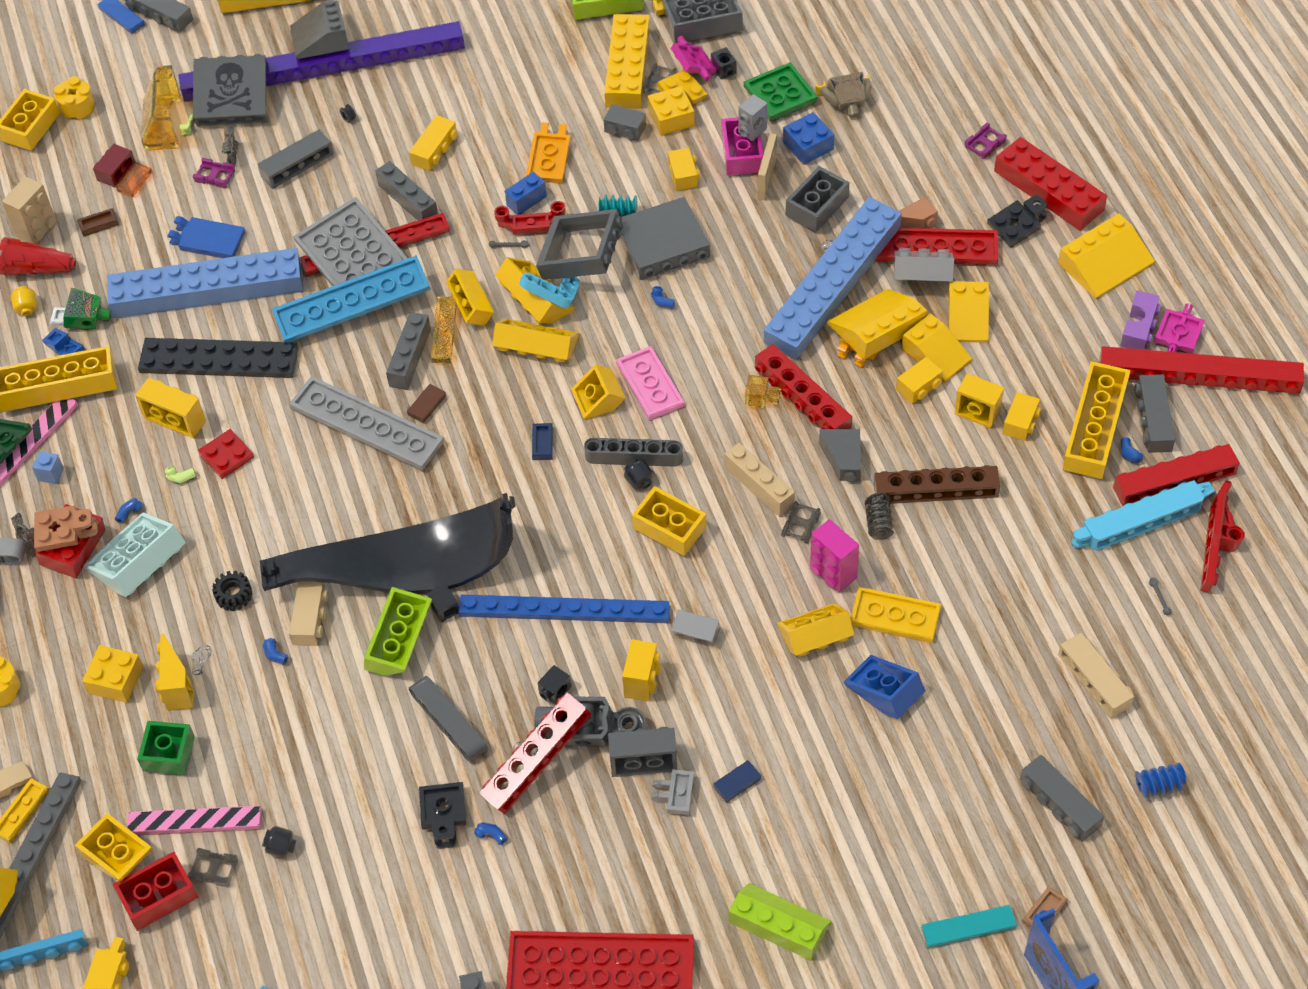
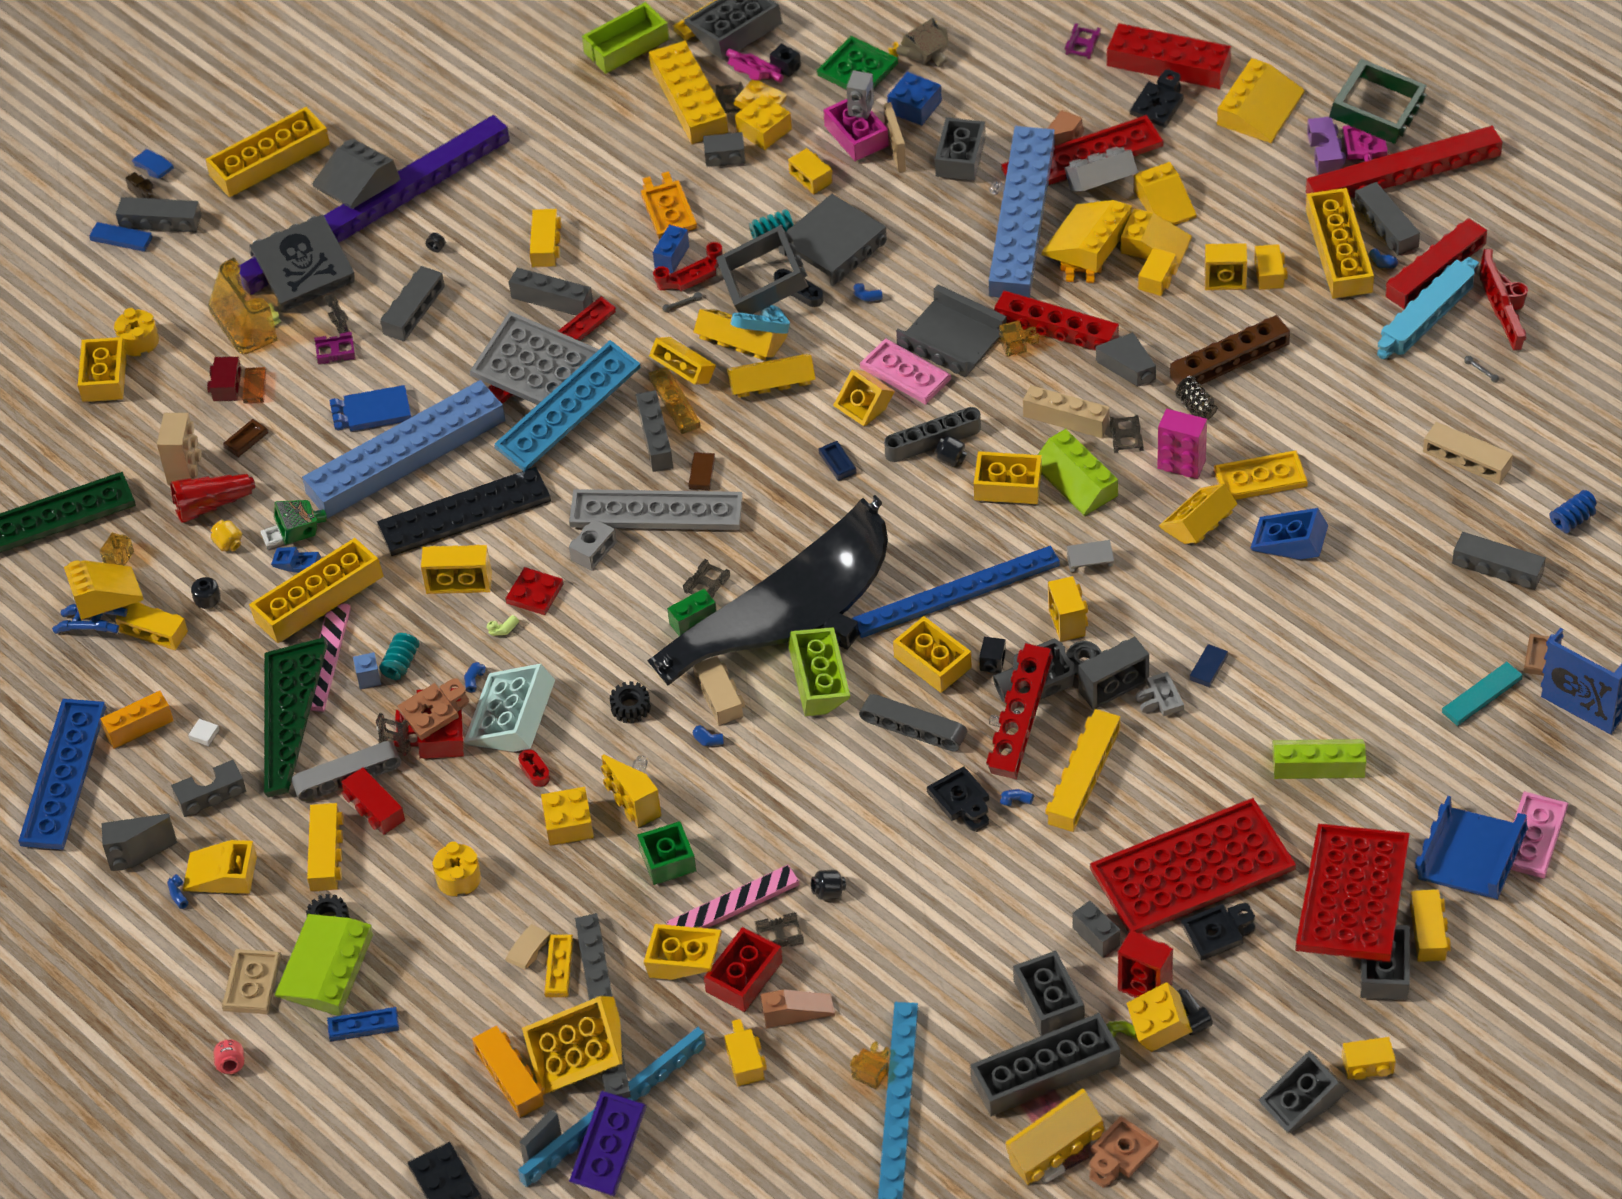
camera: 25 degrees left, 5 degrees down
none -> teal piece [379,633,420,680]
none -> red beam [518,749,550,787]
none -> light grey brick [569,519,616,571]
none -> green brick [667,589,717,636]
none -> clear smoke piece [683,559,730,598]
none -> nougat slope [760,990,835,1028]
none -> black beam [774,269,824,307]
none -> yellow brick [893,616,972,693]
none -> dark grey panel [896,284,1007,377]
none -> lime slope [1038,429,1118,516]
none -> yellow brick [1045,709,1120,832]
none -> dark green window [1329,59,1427,144]

